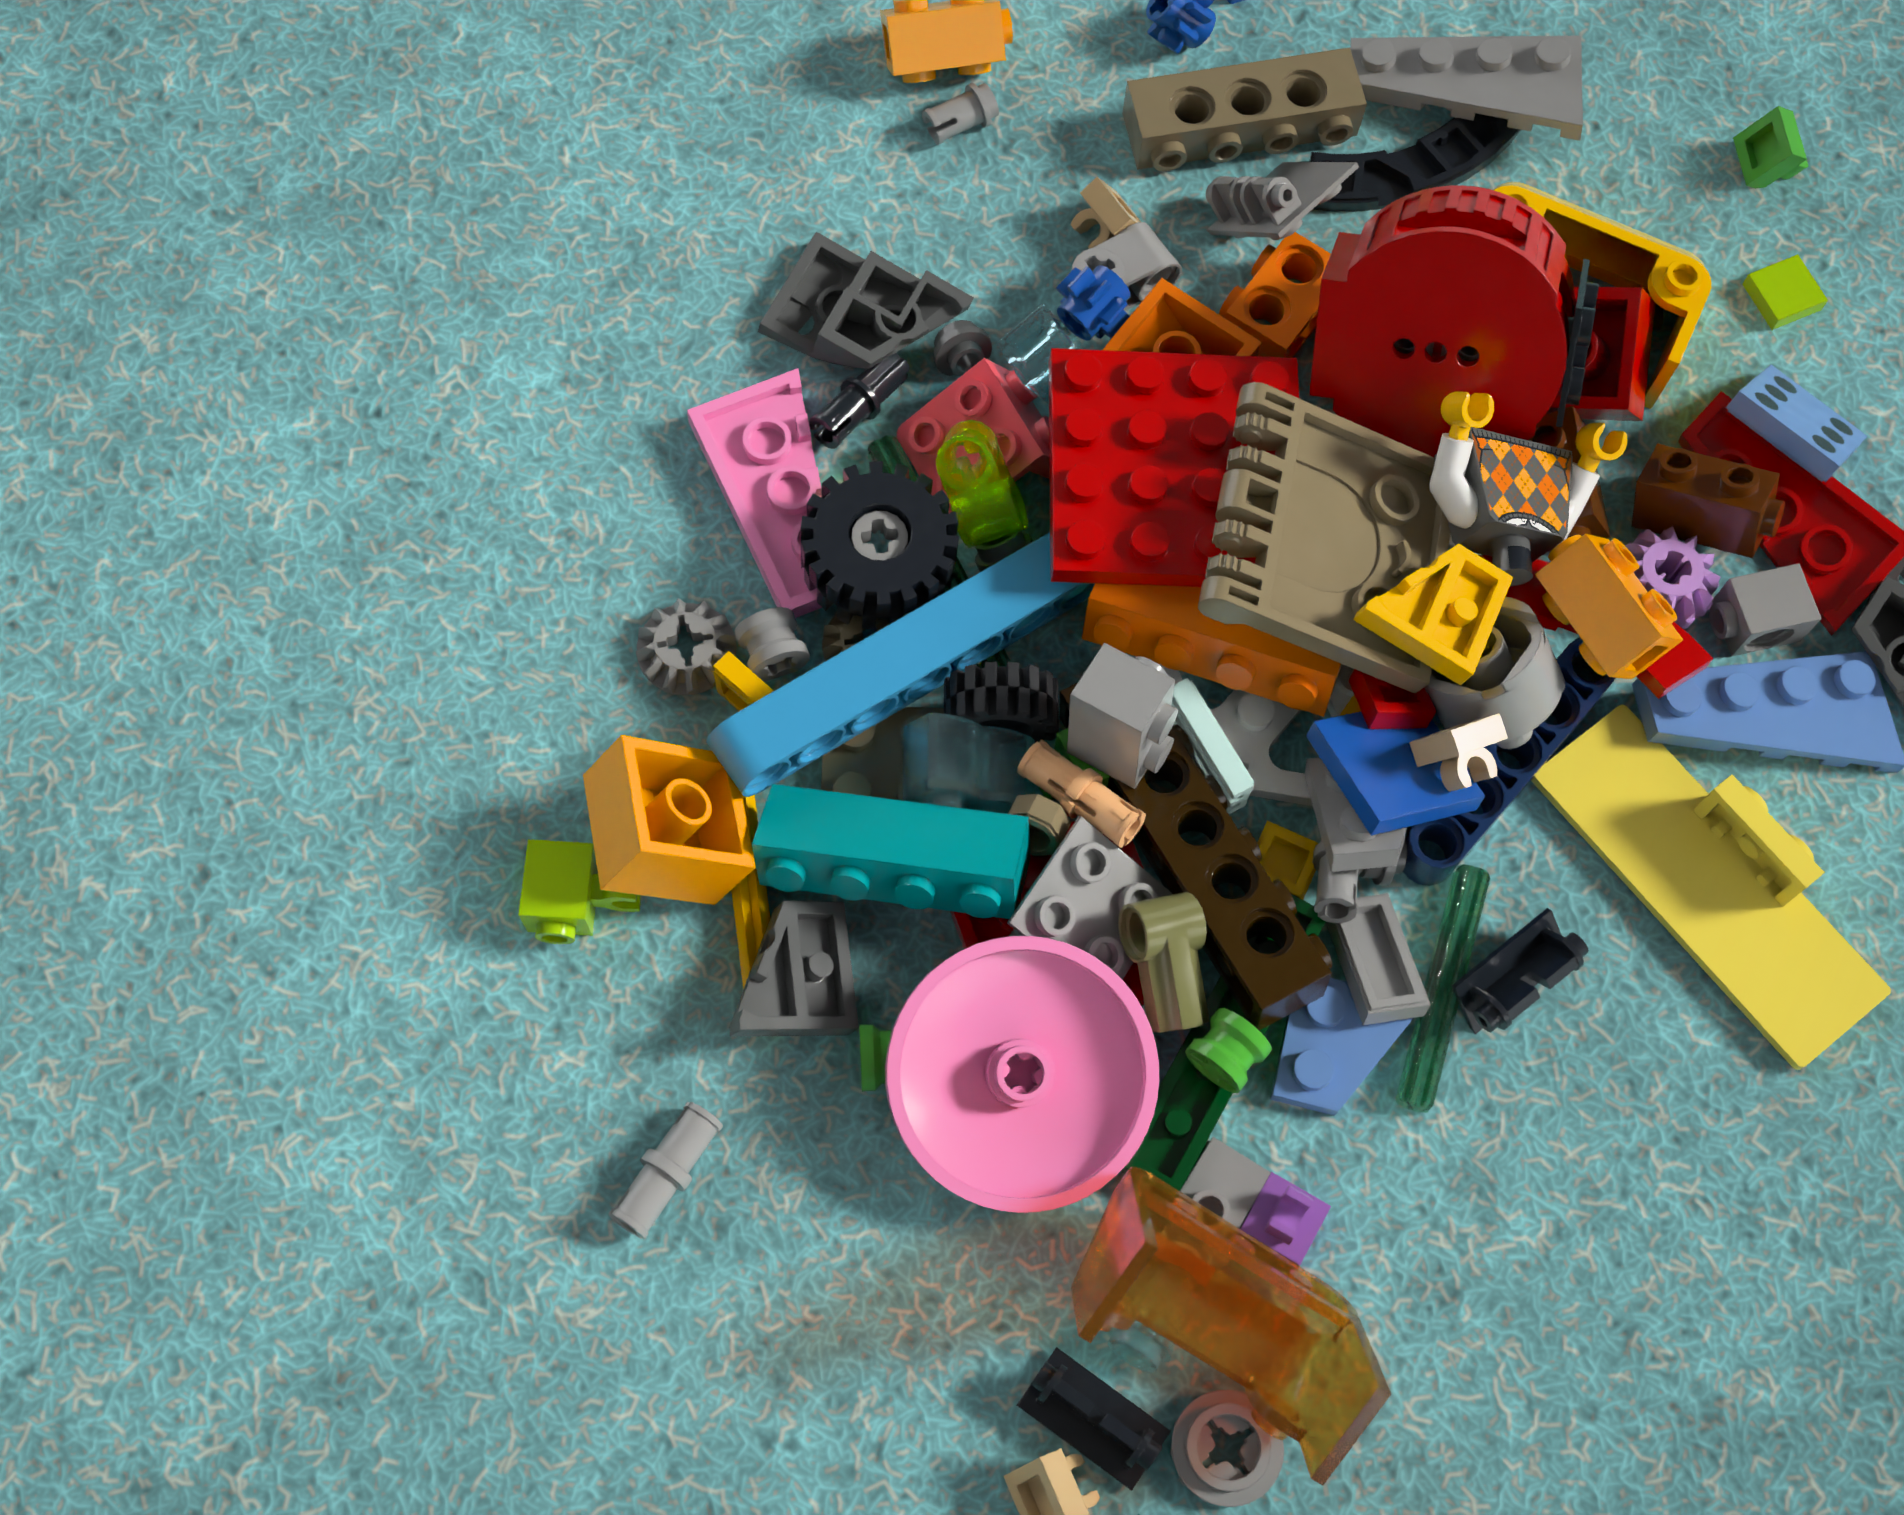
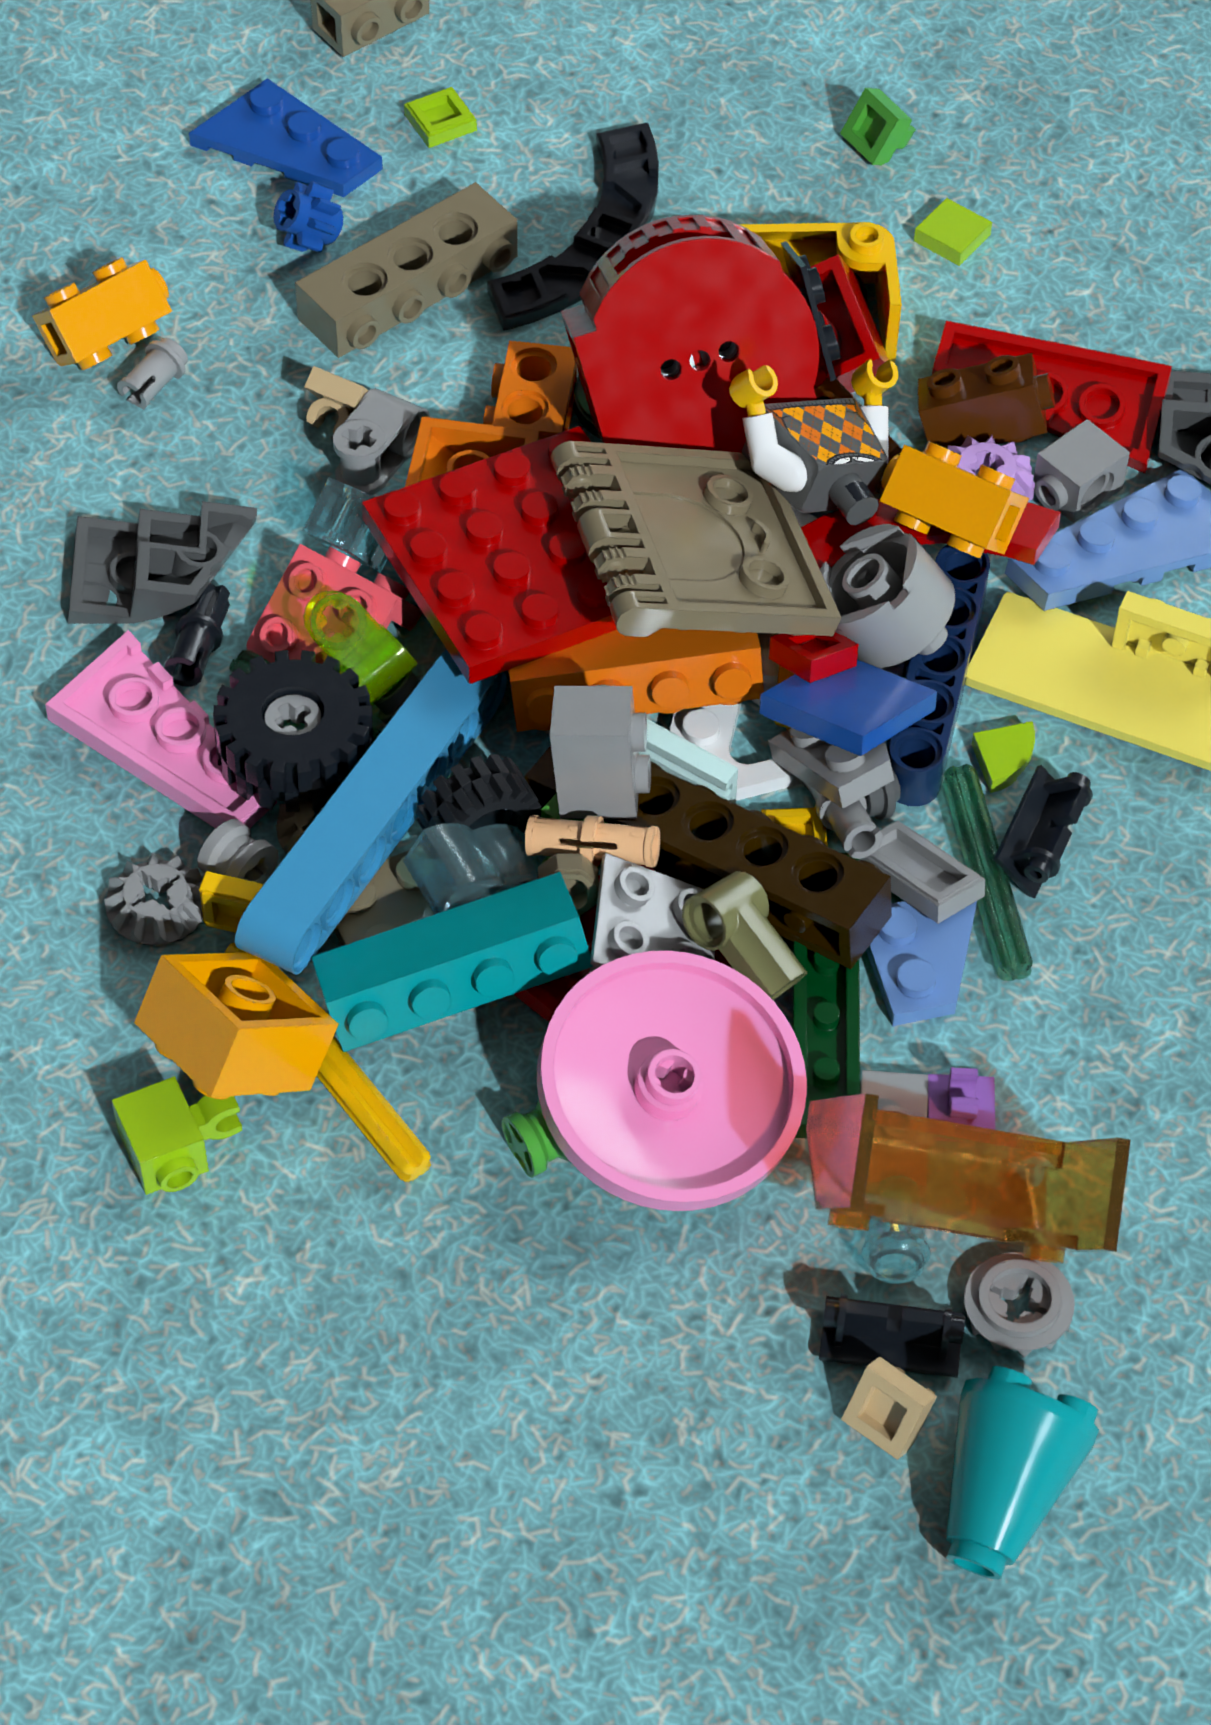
camera: 25 degrees left, 15 degrees down
light grey pin [608,1102,723,1239] -> none
dark grey wing [729,901,859,1037] -> none
dark grey plate [933,320,992,376] -> none
blue gear [1056,265,1131,341] -> none
bright green wheel [1185,1008,1272,1093] -> none
light grey hinge [1206,162,1359,240] -> none
light grey wing [1350,35,1583,141] -> none
yellow wing [1353,544,1513,685] -> none
tan tile [1409,713,1508,792] -> none
medium blue tile [1726,365,1868,482] -> none
none -> lime tile [971,721,1035,793]

